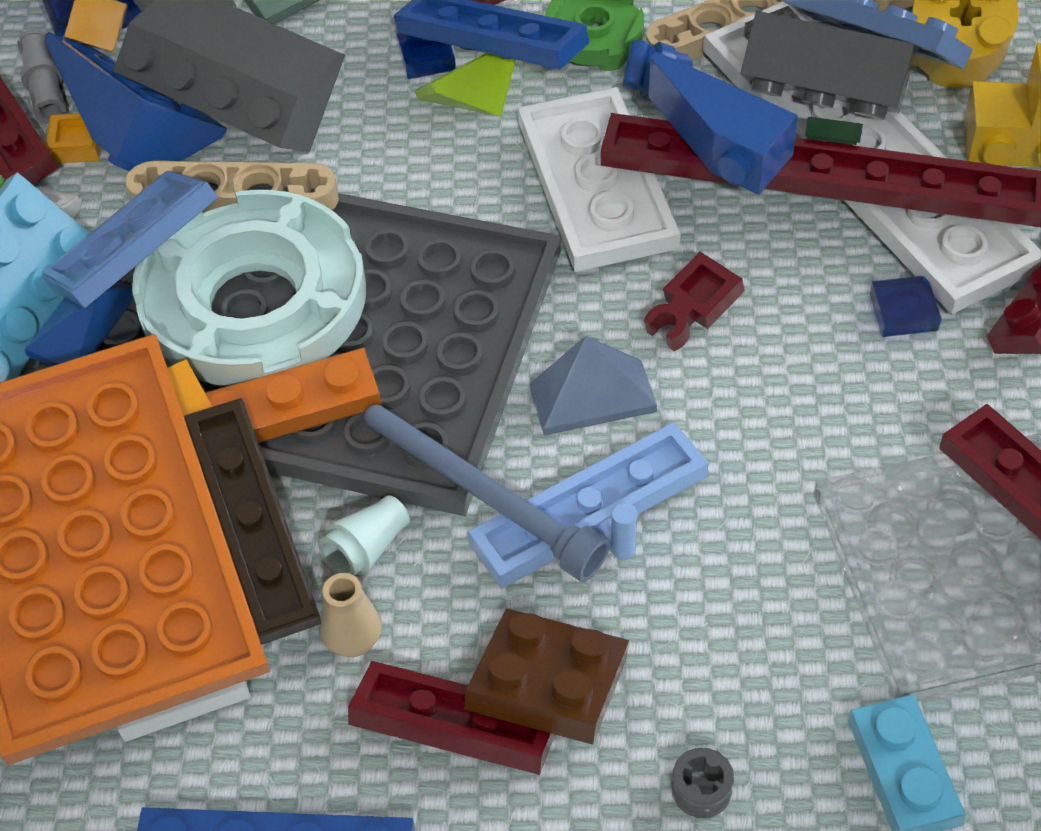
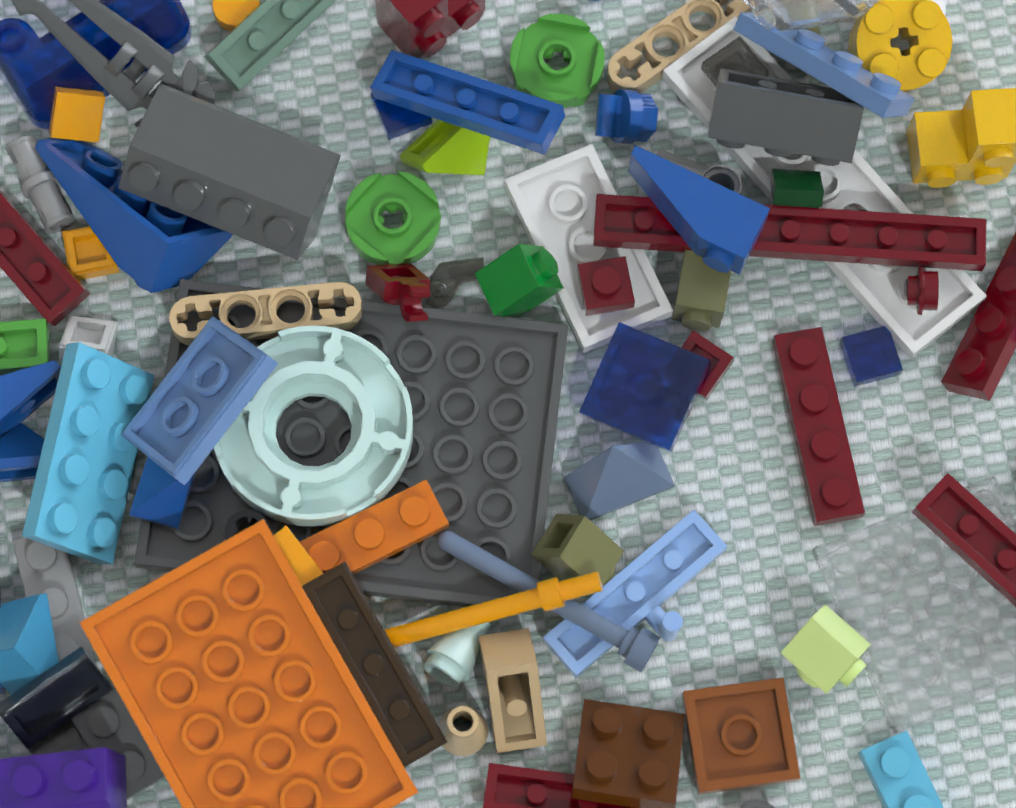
camera: 15 degrees left, 20 degrees up
none -> bright green plate [345,171,441,265]
none -> dark red plate [365,263,431,322]
none -> light orange bar [384,571,603,648]
none -> clear smoke arm [424,257,485,308]
none -> green brick [475,244,564,317]
none -> tan slope [479,628,547,754]
none -> olive brick [531,514,624,593]
none -> dark red plate [577,256,635,316]
none -> clear blue plate [579,322,711,453]
none -> olive brick [672,250,731,331]
none -> dark orange plate [681,677,801,795]
none -> dark red plate [772,327,865,526]
none -> yellowish green brick [781,604,871,694]
none -> dark red plate [907,266,939,315]

